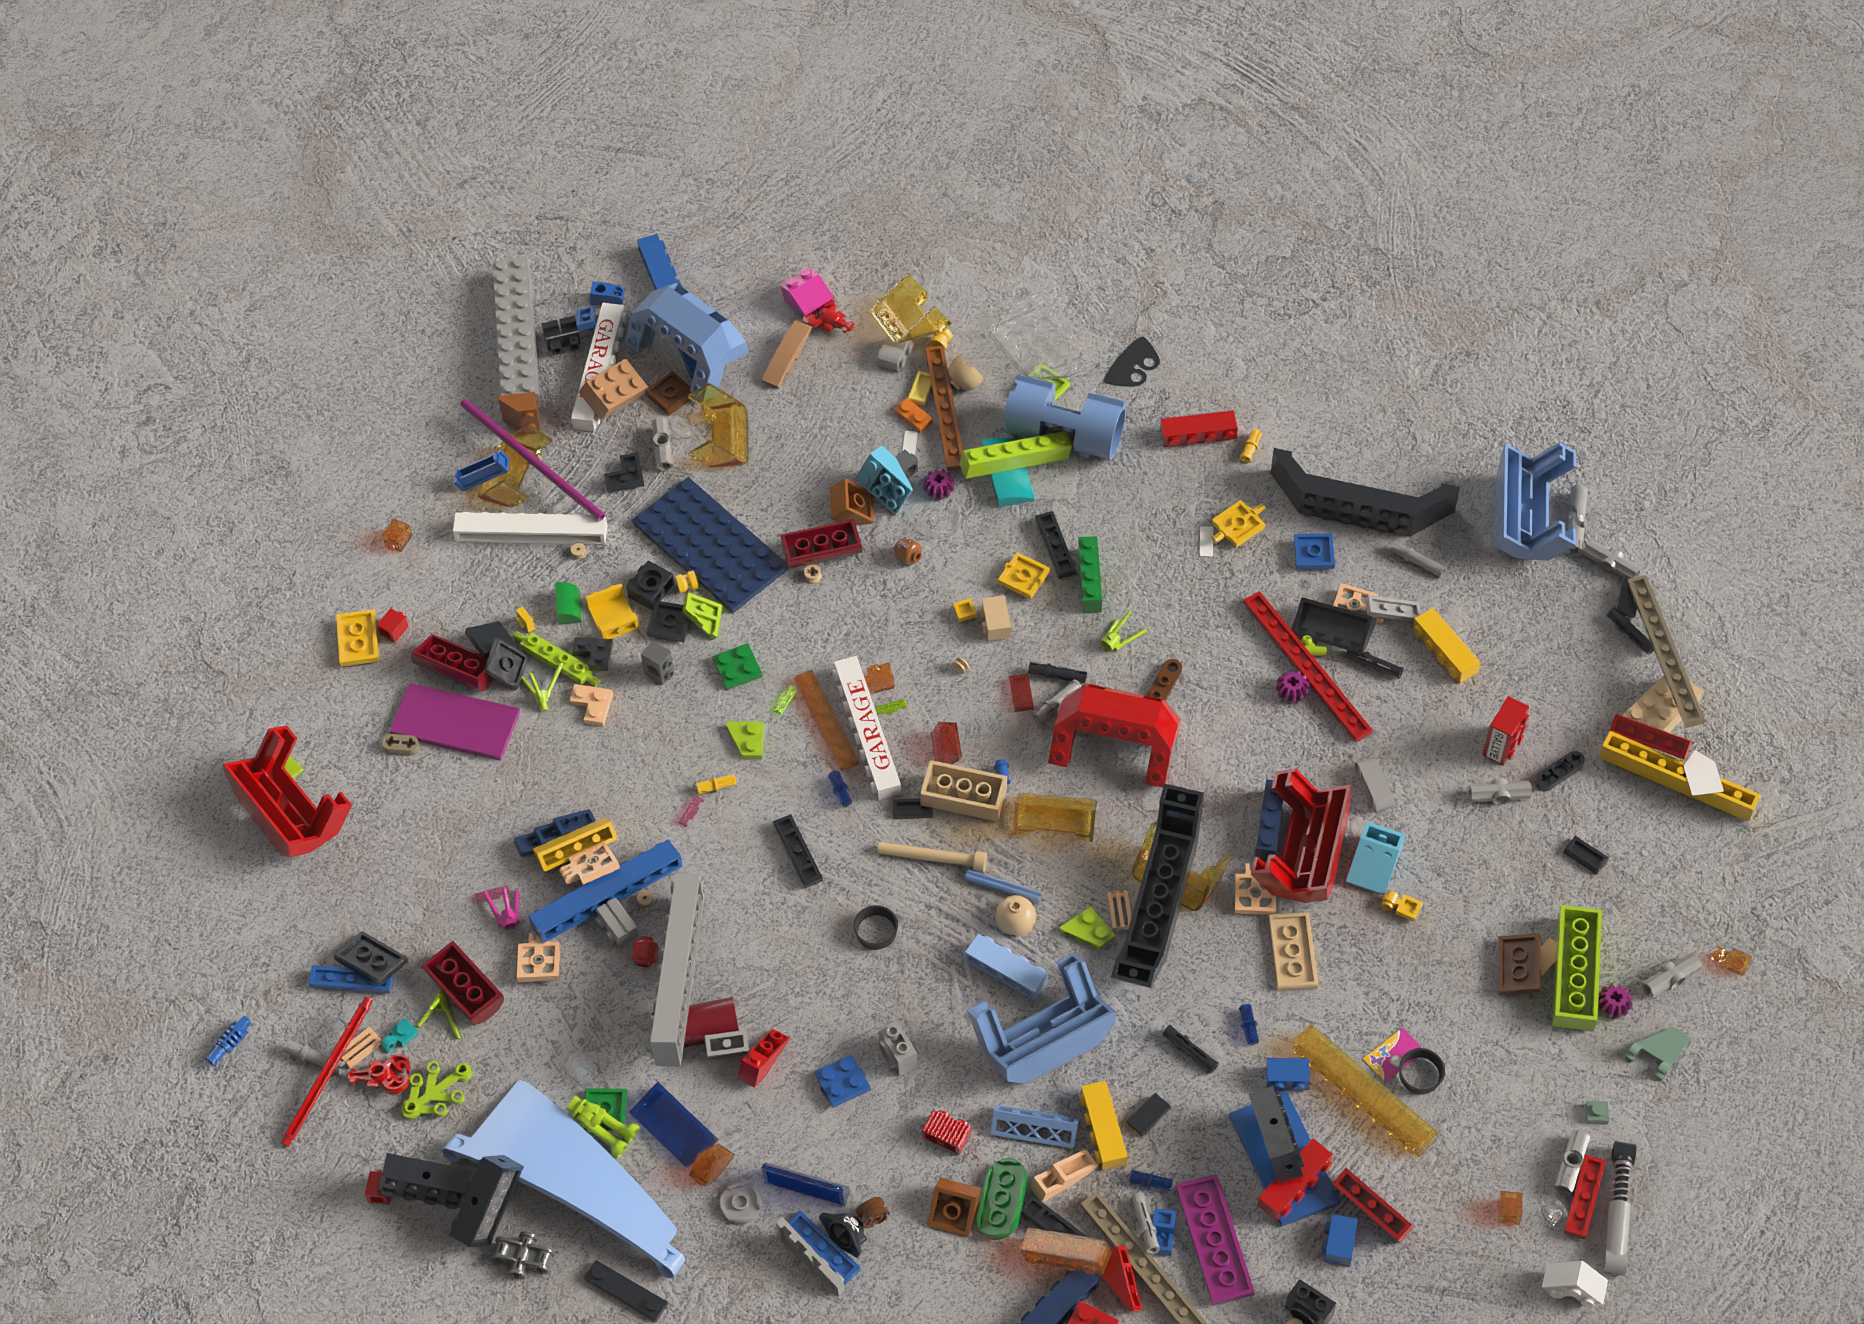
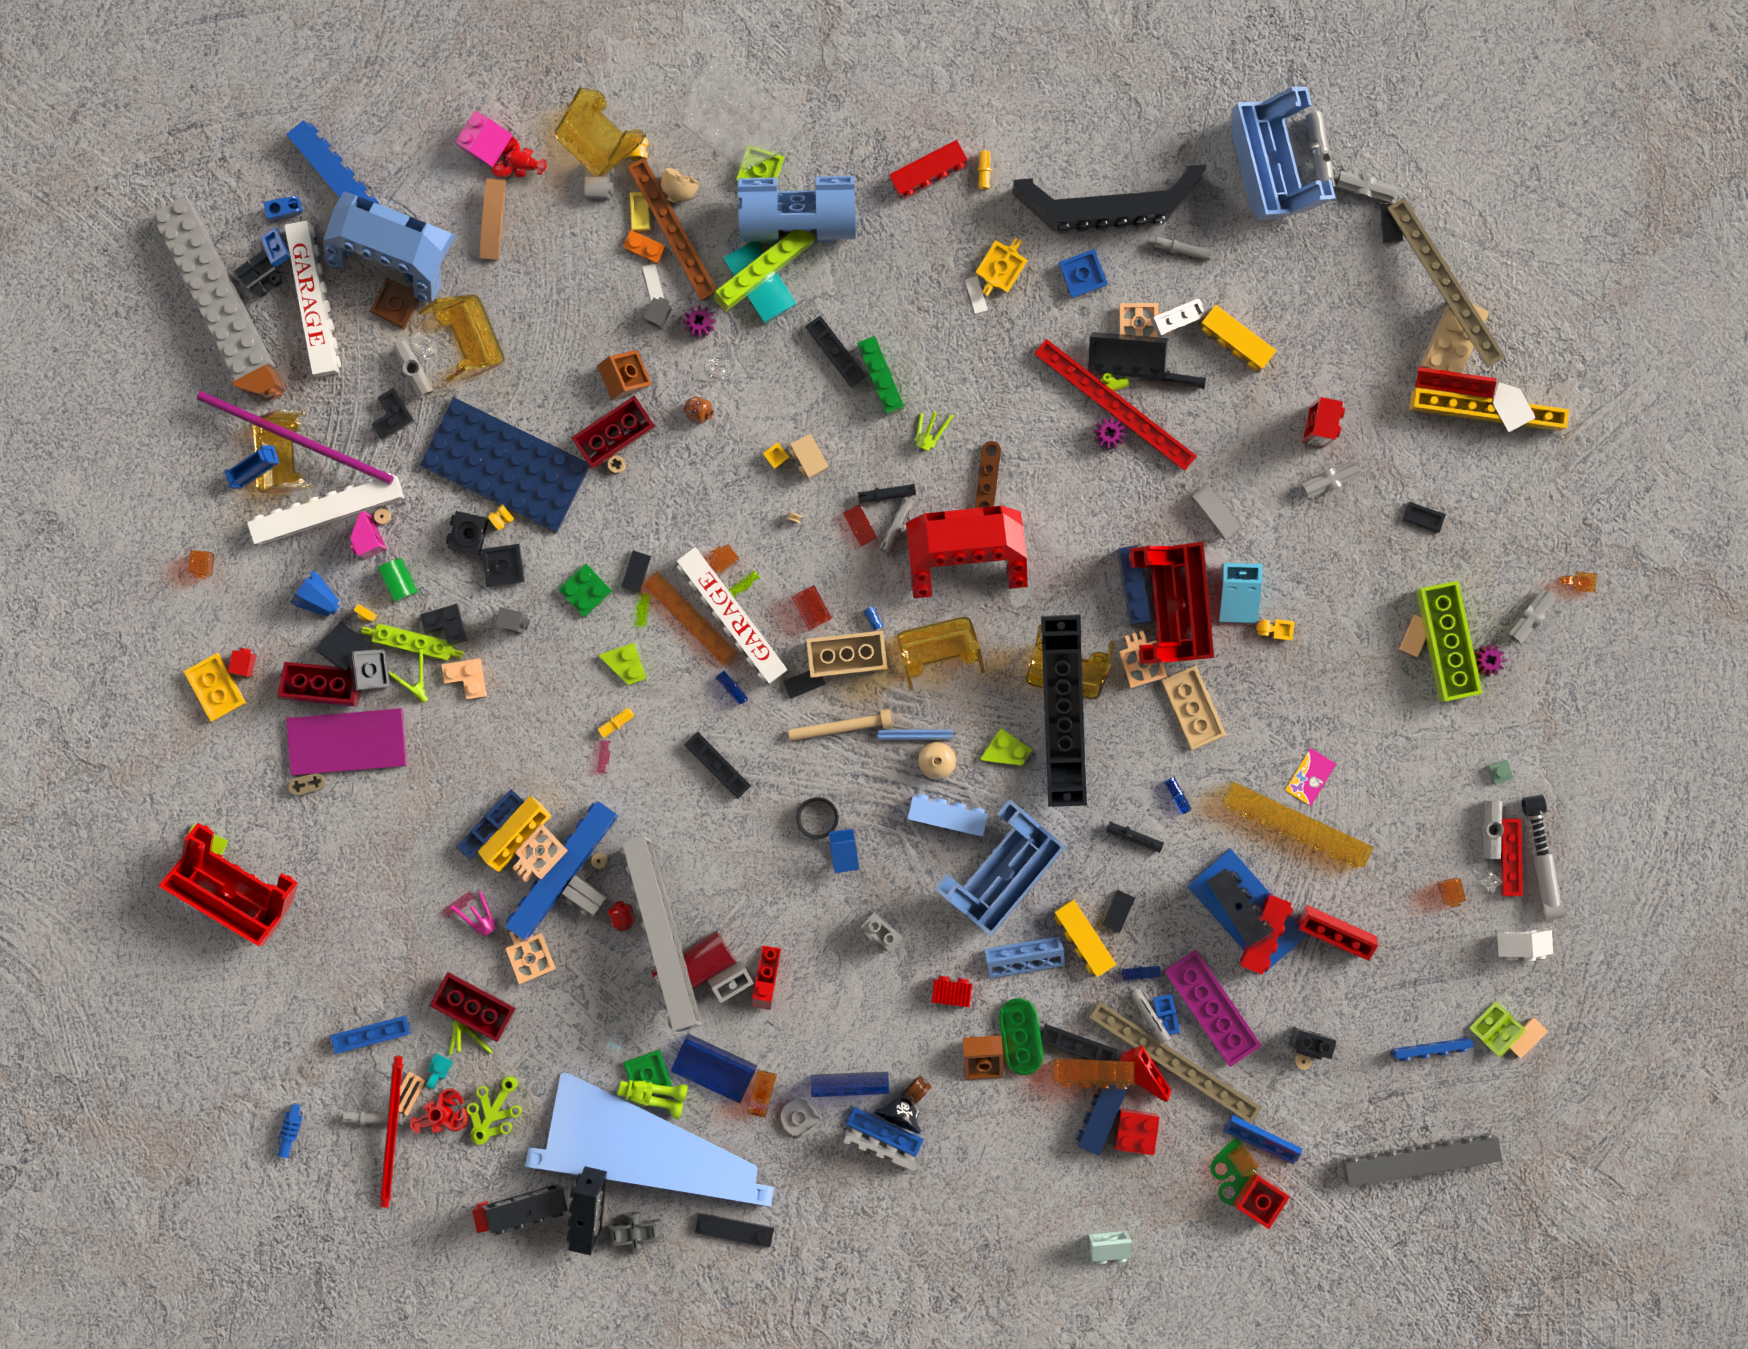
camera: 20 degrees left, 30 degrees up
black tile [334,931,408,986] -> none
medium nougat brick [579,359,648,420] -> none
yellow panel [586,584,640,639] -> none
lime wing [682,592,722,640] -> none
blue plate [814,1054,871,1108] -> none
medium azure slope [855,446,913,515] -> none
yellow plate [998,552,1050,599] -> none
light nougat slope [1030,1149,1098,1202] -> none
black piece [1104,337,1160,386] -> none
light nougat tile [1107,890,1132,931] -> none
blue brick [1266,1058,1310,1092] -> none
blue brick [1321,1214,1358,1267] -> none
black tyre [1399,1048,1445,1095] -> none
reddish brown plate [1498,933,1541,995] -> none
black beam [1535,751,1585,791] -> none
black pin [1606,607,1654,655] -> none
sand green flag [1625,1027,1691,1081] -> none
none -> blue cone [290,570,340,616]
none -> dark pink slope [350,511,387,559]
none -> black tile [621,550,652,593]
none -> blue piece [829,828,859,873]

